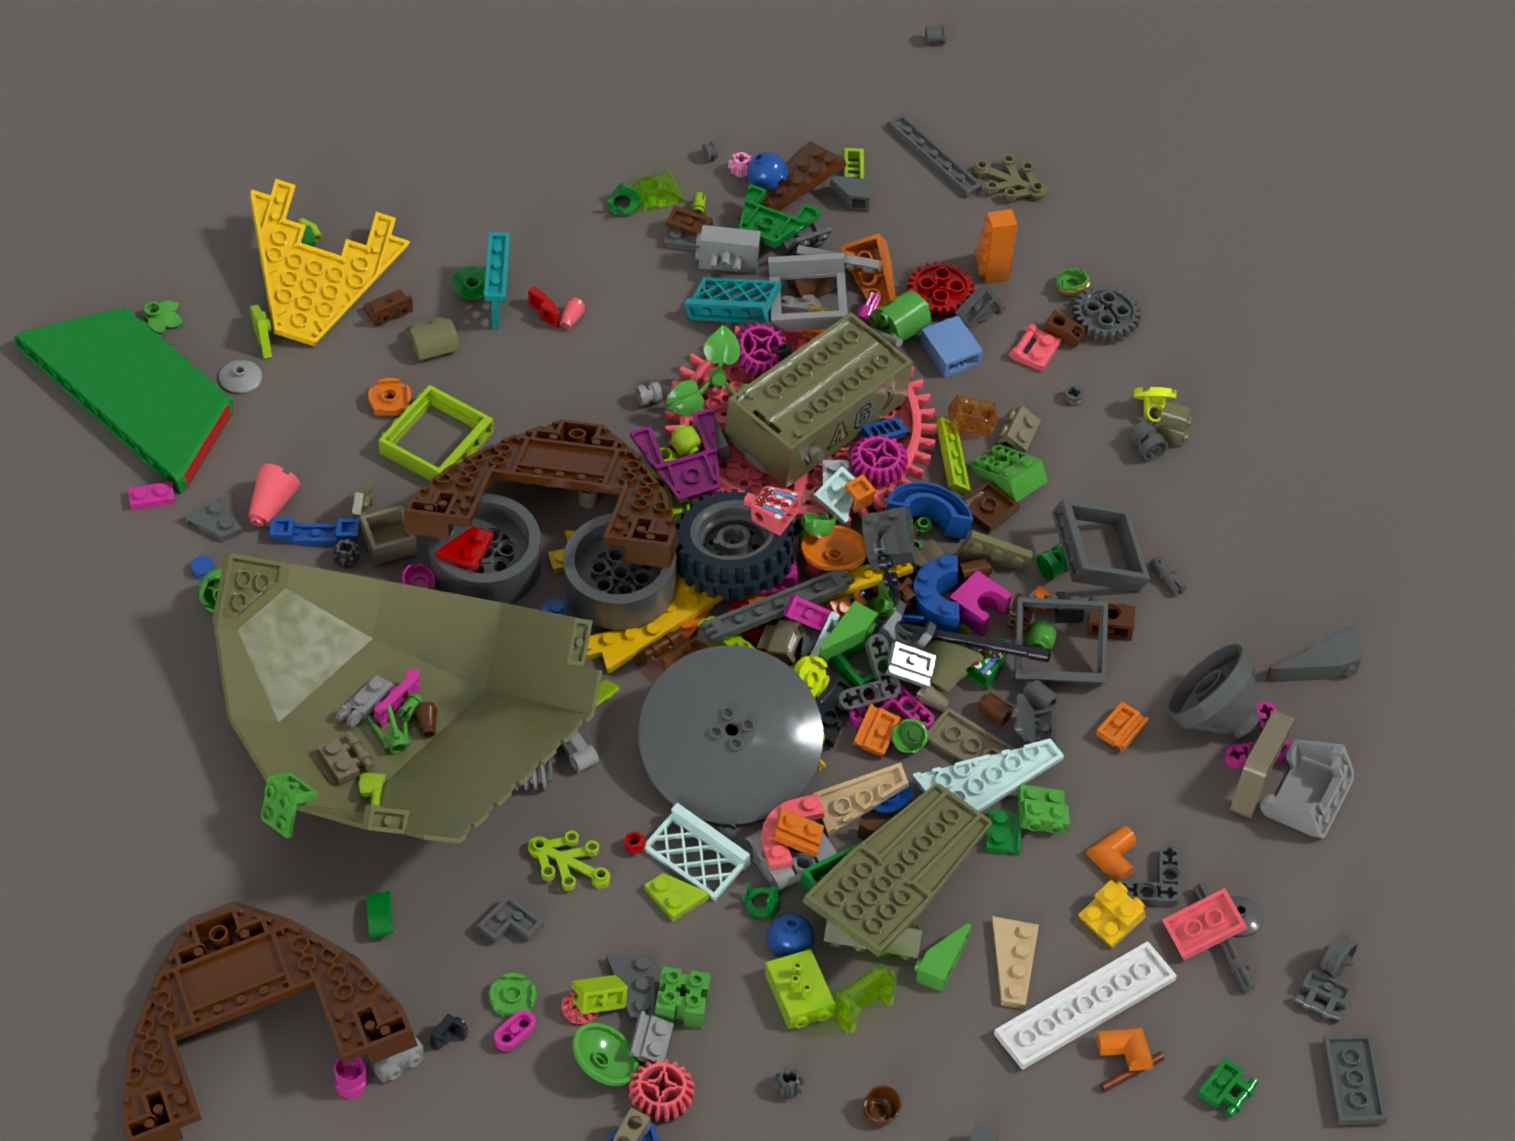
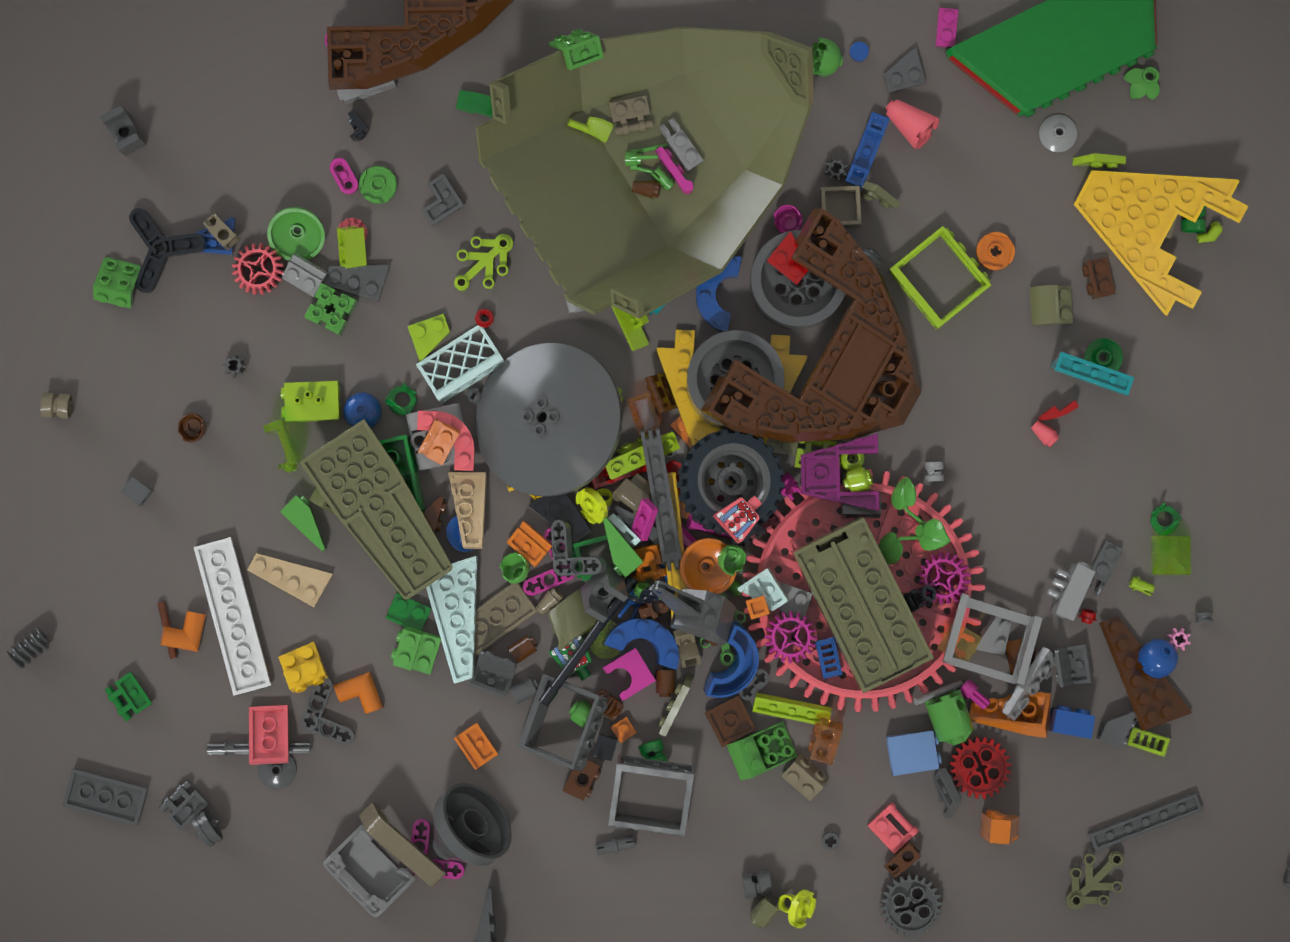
camera: 110 degrees right, 35 degrees up
reddish brown panel [666,206,713,236] -> none
teal fence [684,277,782,324] -> none
green wing [738,184,822,248] -> none
plate [886,642,936,688] -> none
bright green hair [1057,268,1090,296] -> none
none -> blue piece [1048,705,1095,739]

